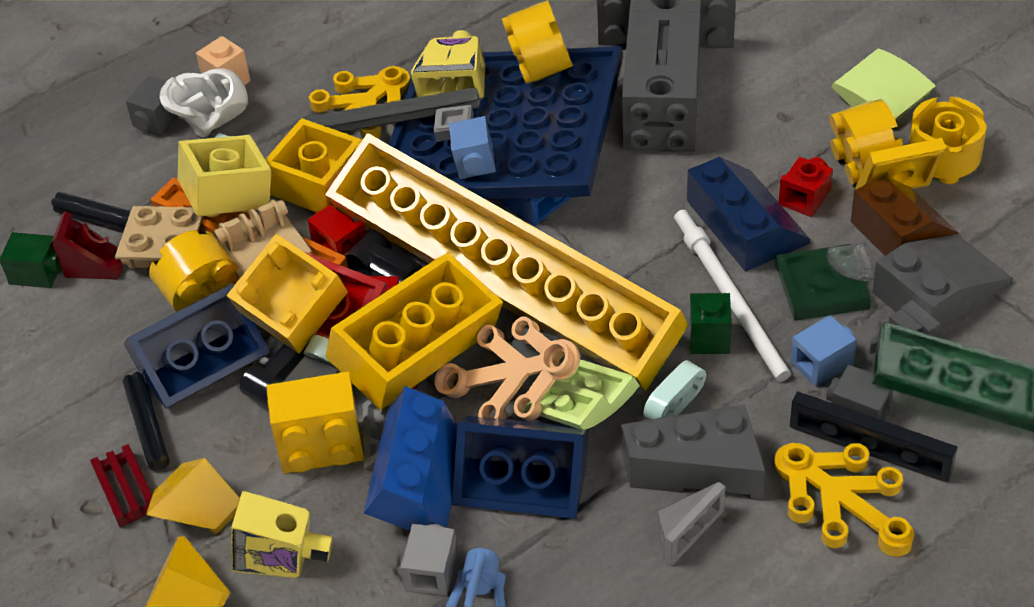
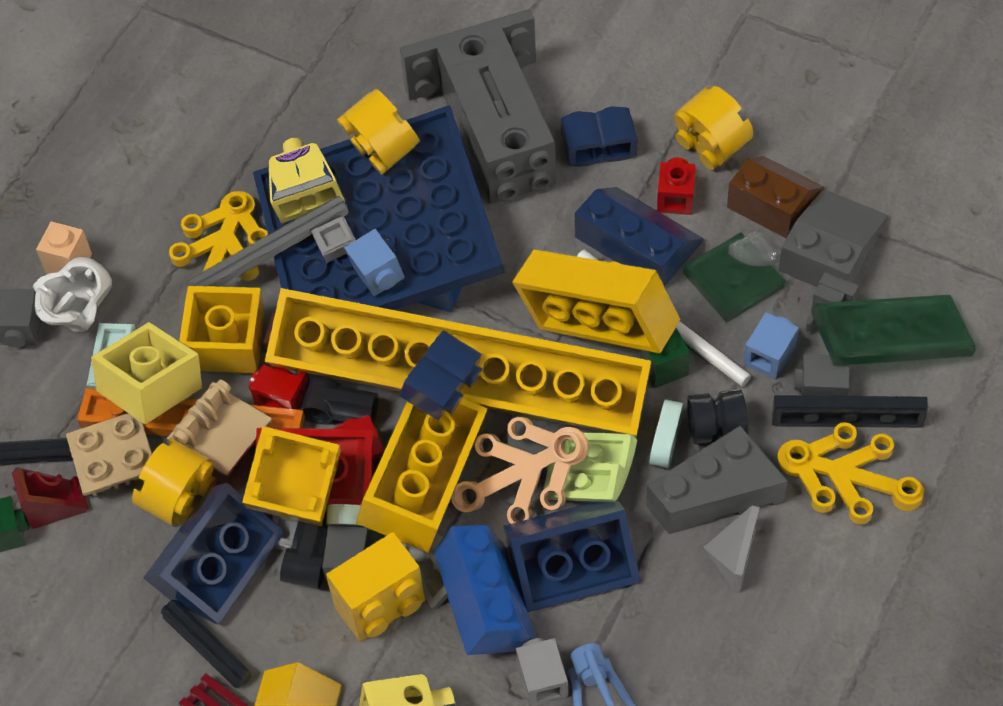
camera: 25 degrees left, 10 degrees up
yellowish green slope [831,48,936,121] -> none
yellow tile [856,138,946,189] -> none
yellow brick [908,97,987,184] -> none
none -> dark blue brick [399,330,483,420]
none -> yellow brick [512,249,681,353]
none -> dark blue brick [561,106,638,167]
none -> black wheel [687,389,748,444]

